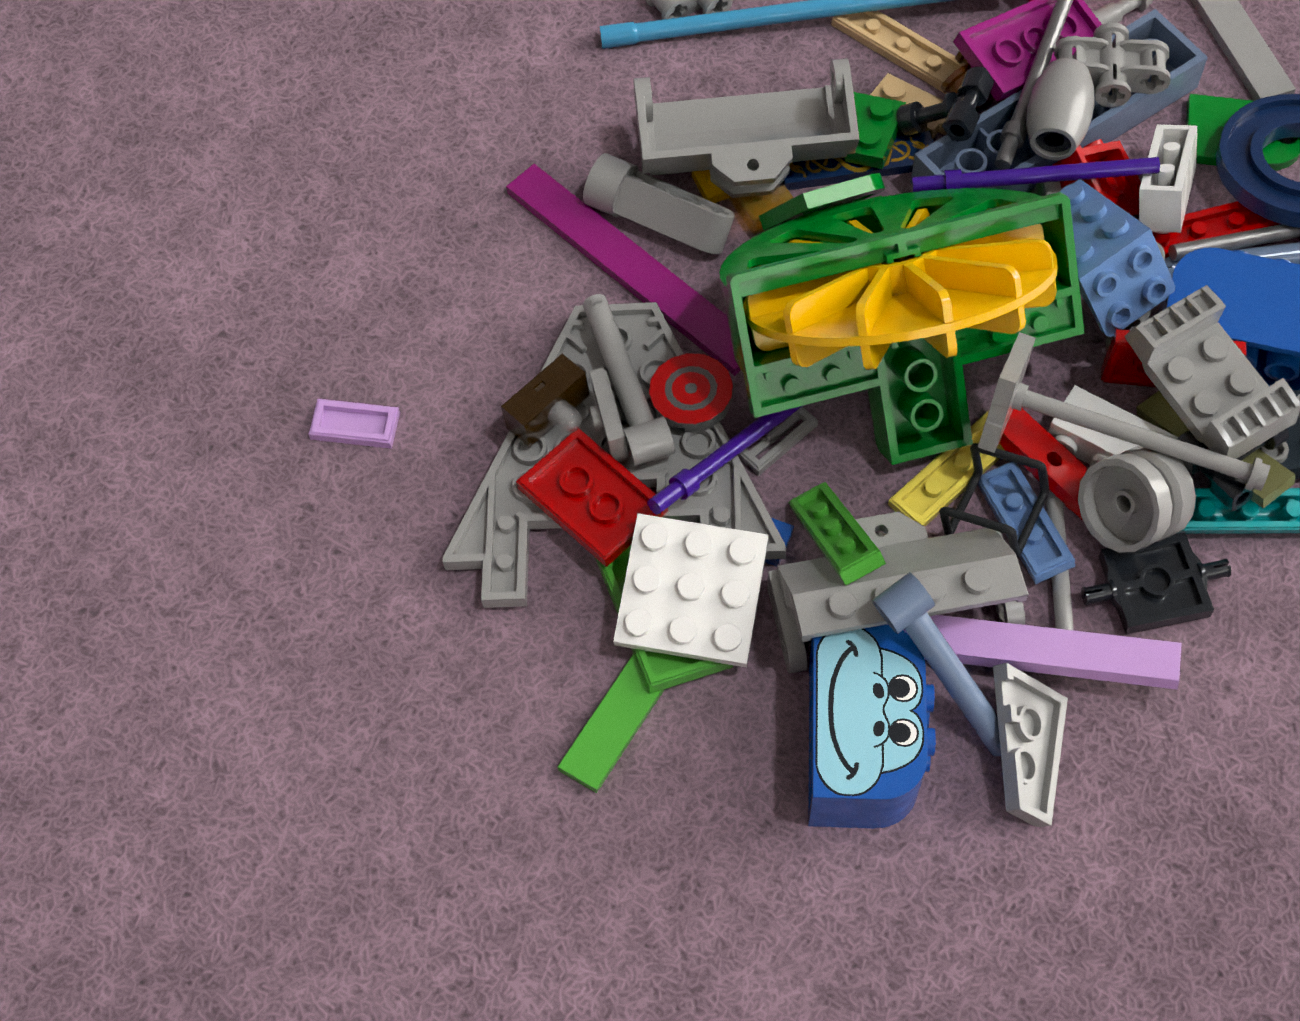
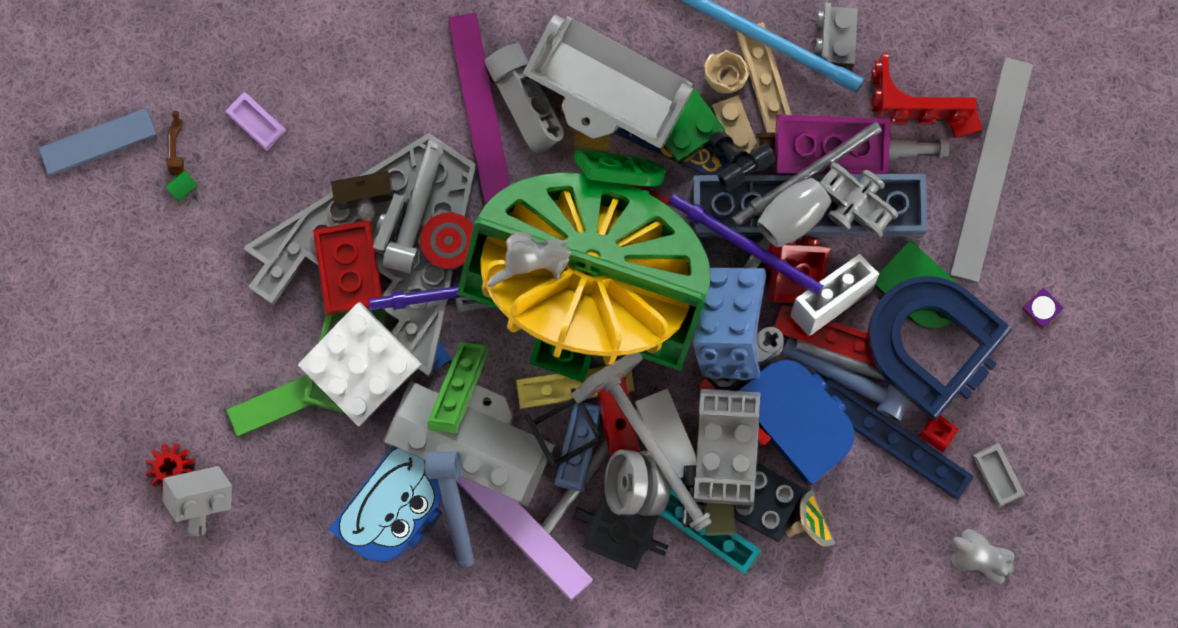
camera: 30 degrees right, 20 degrees up
light grey wing [993,663,1068,827] -> none
none -> sand blue tile [39,108,158,176]
none -> red gear [146,443,196,492]
none -> light grey brick [163,466,232,536]
none -> green hinge [165,170,198,202]
none -> reddish brown piece [166,111,184,175]
none -> light grey animal [488,232,571,287]
none -> tan hair [704,50,749,94]

